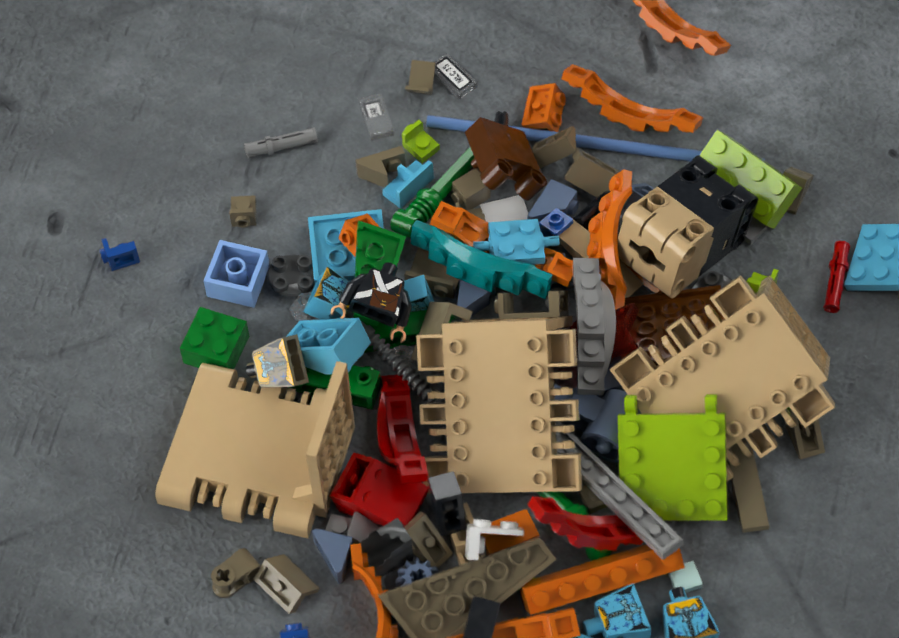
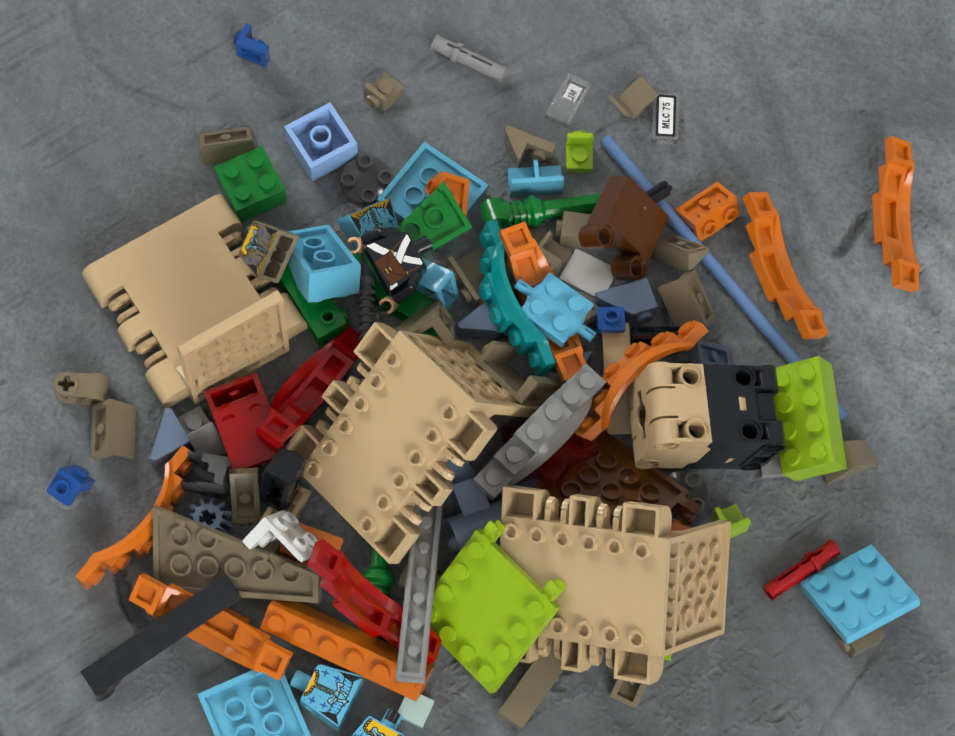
camera: 35 degrees right, 10 degrees up
none -> dark tan slope [199,127,254,164]

